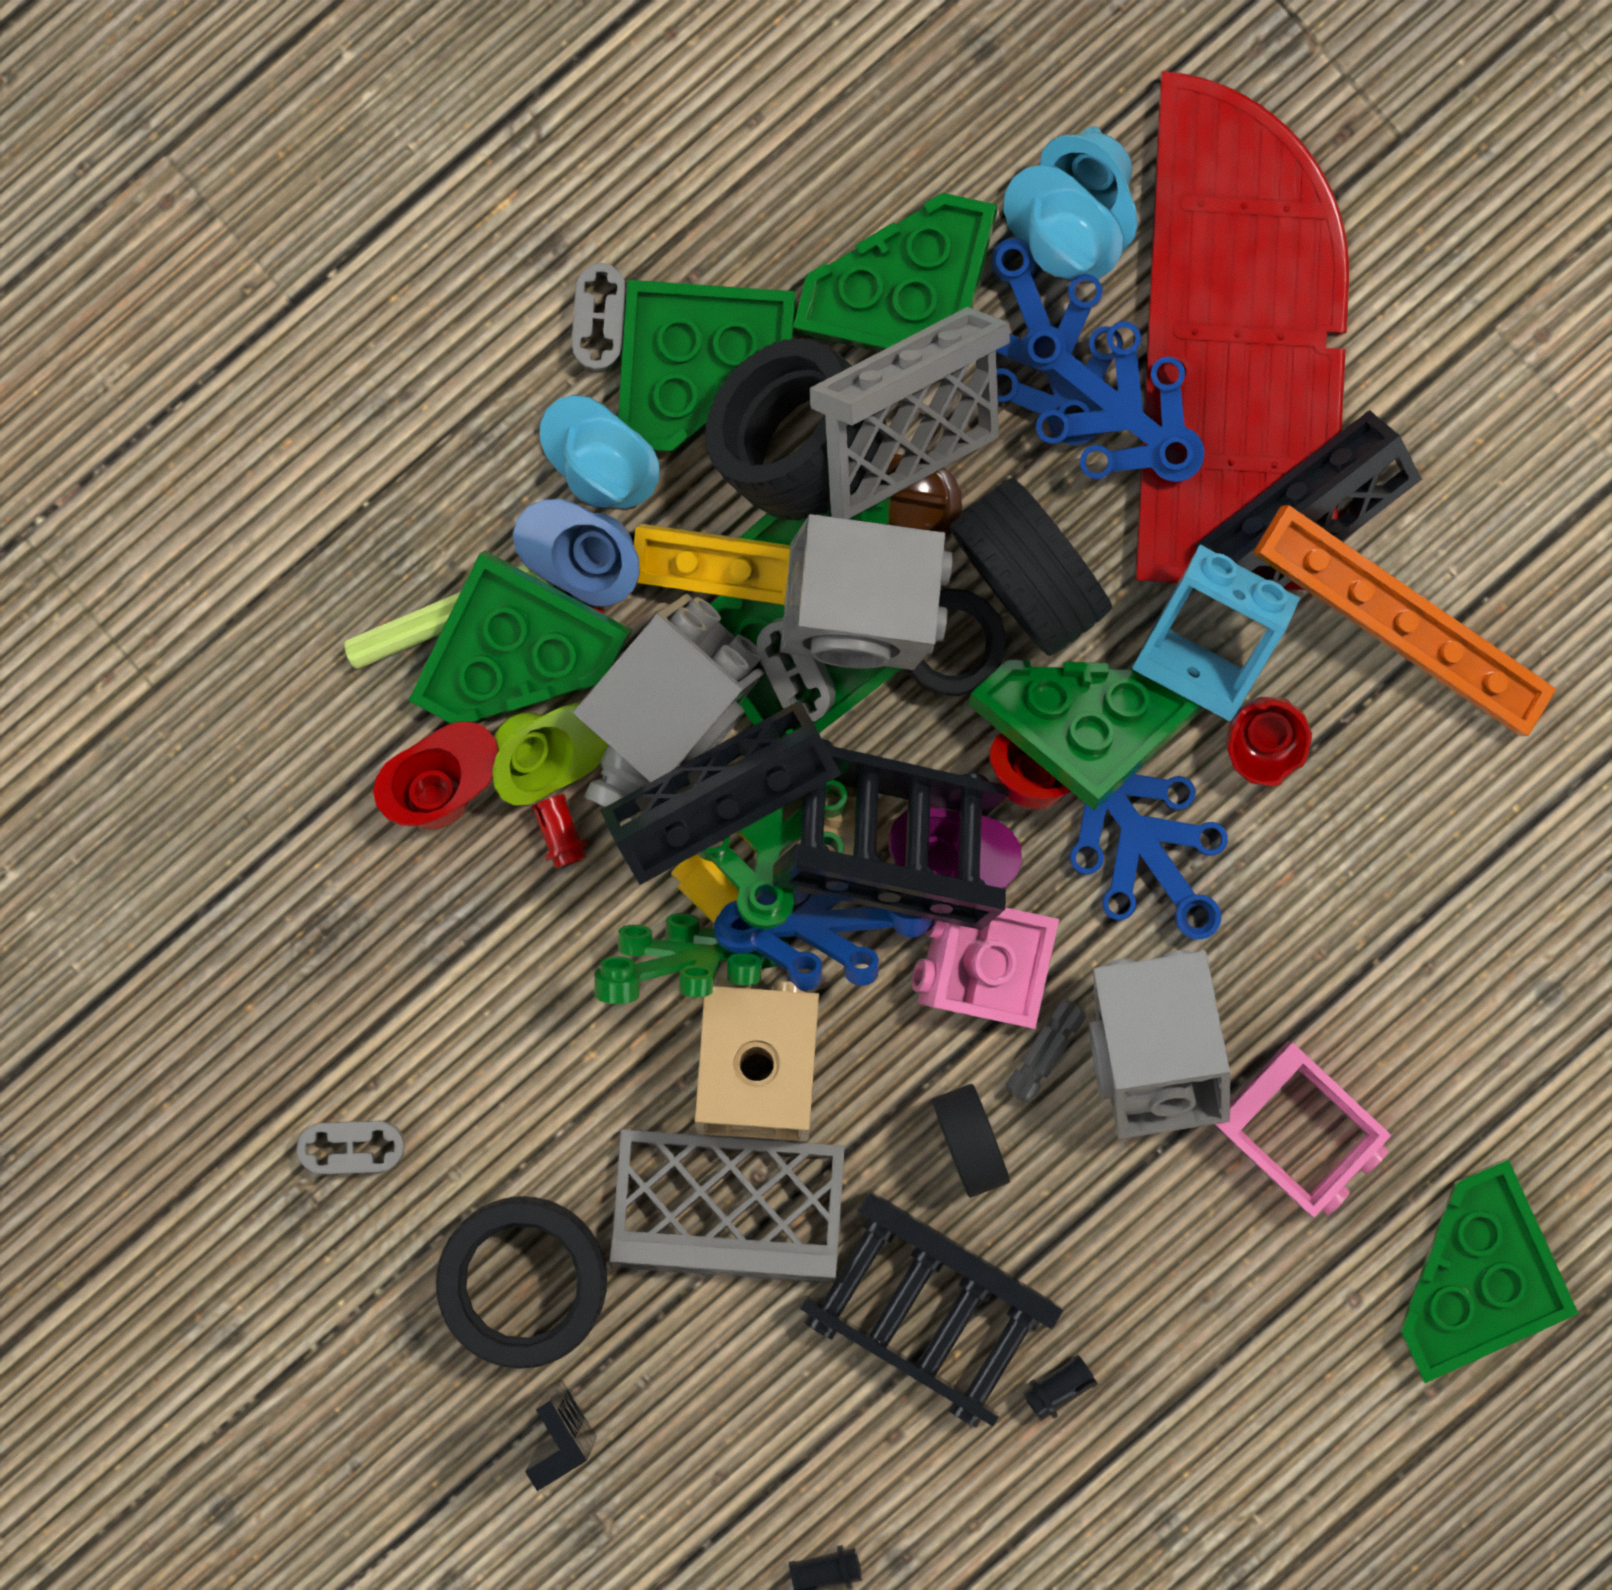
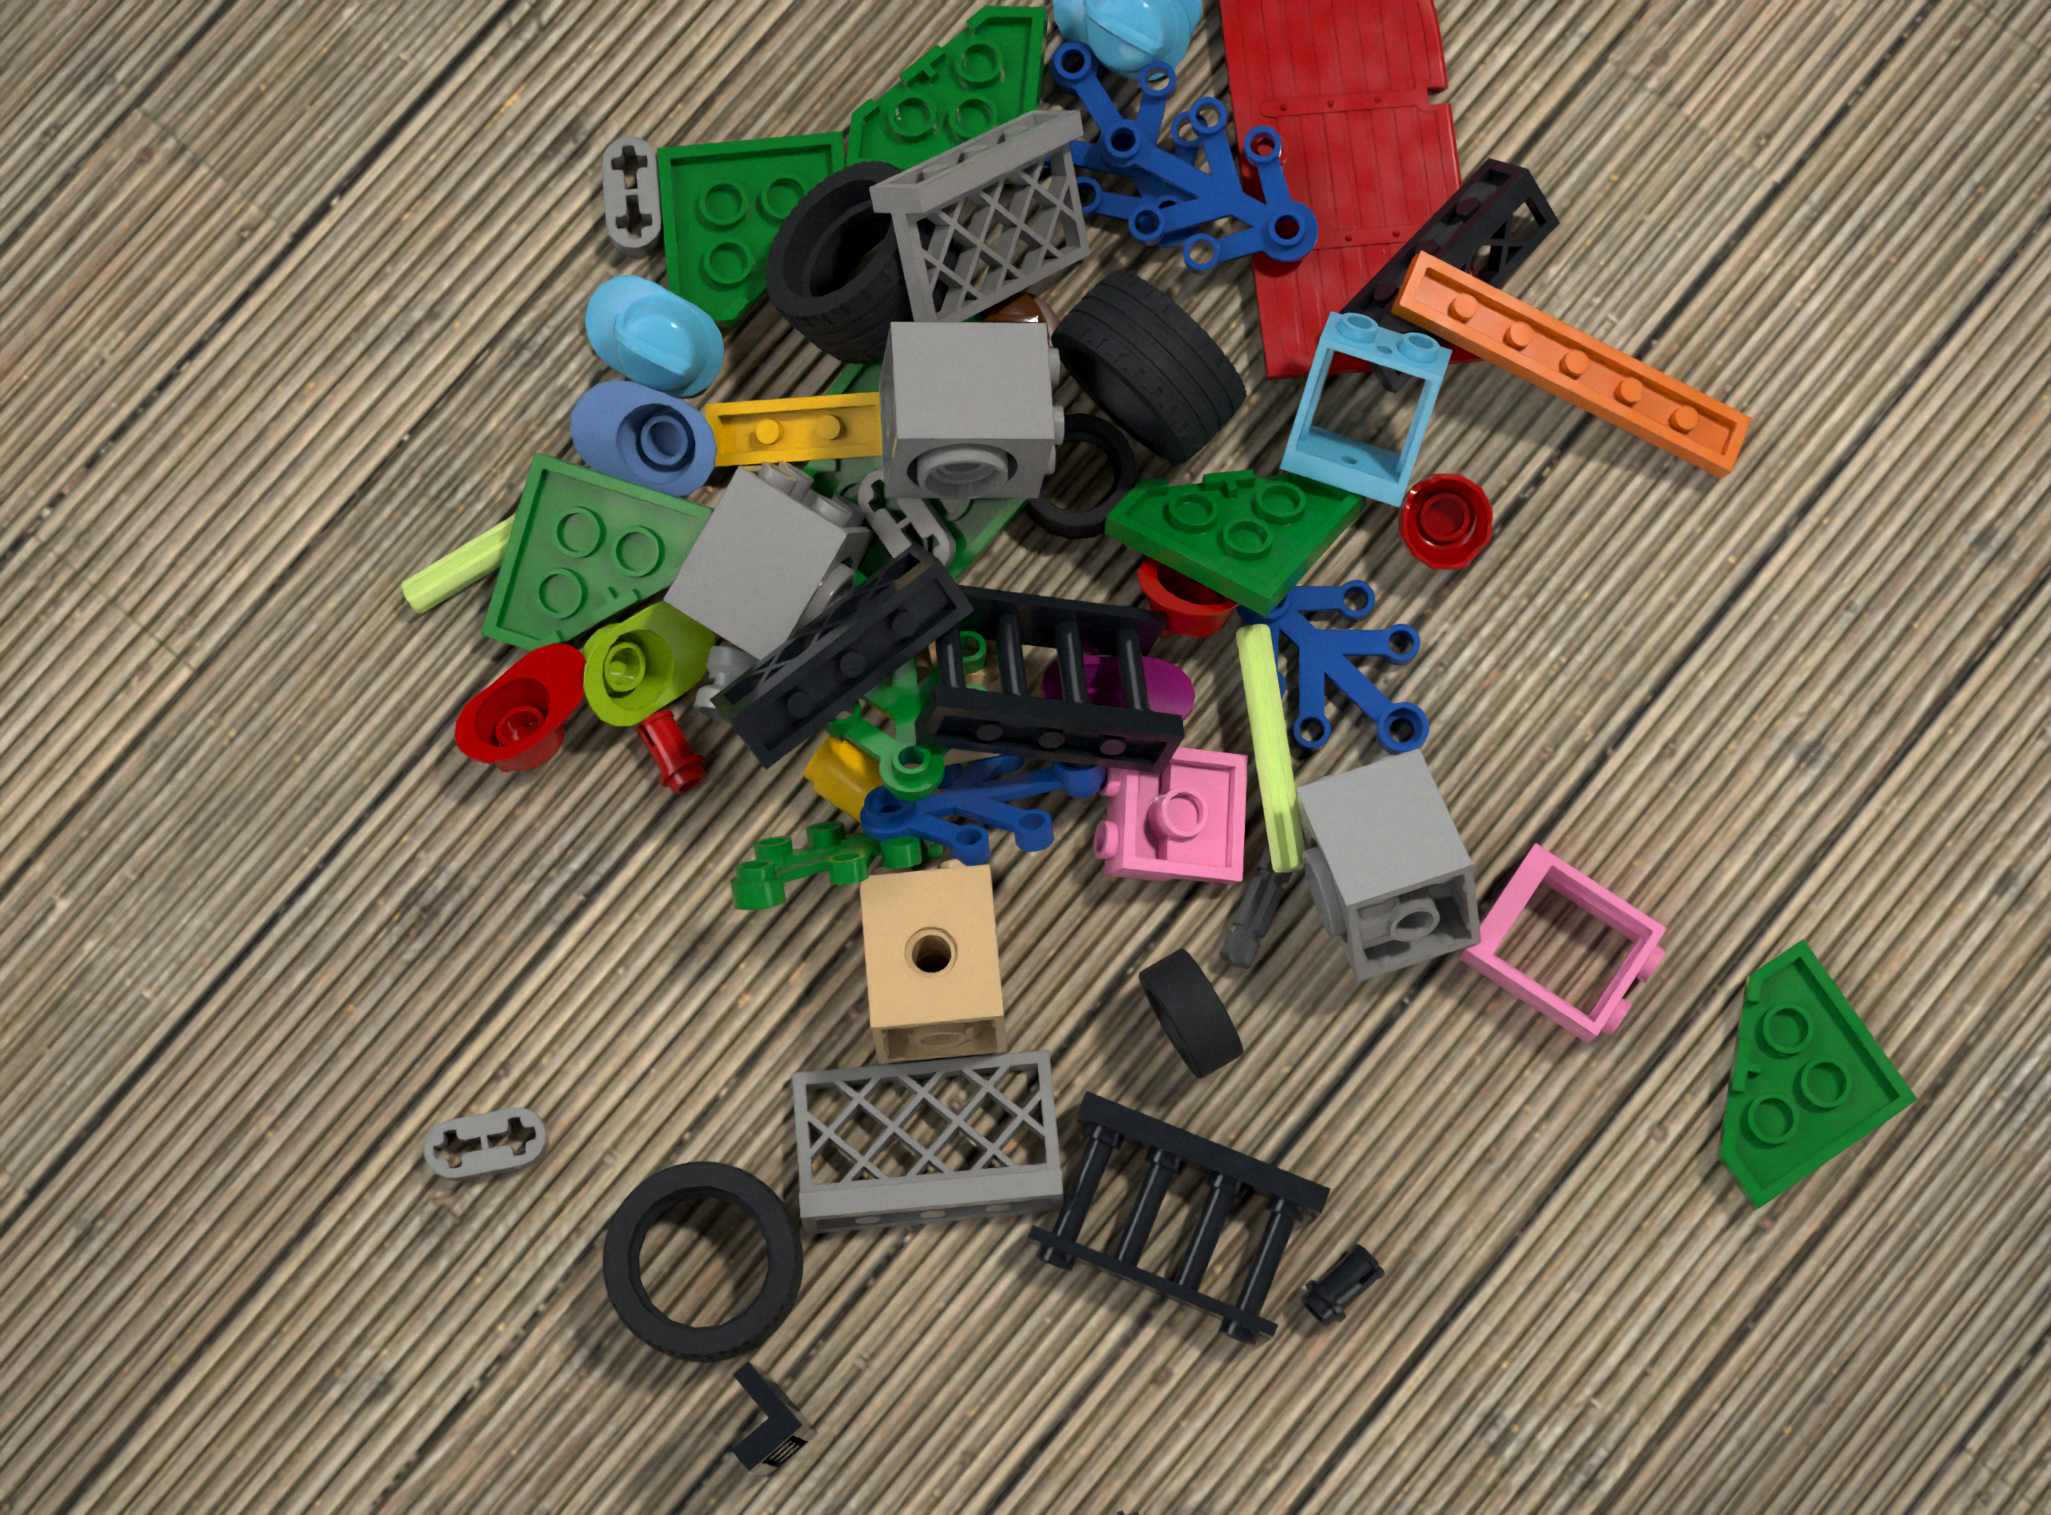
camera: 10 degrees left, 10 degrees down
none -> yellowish green axle [1236,624,1305,873]

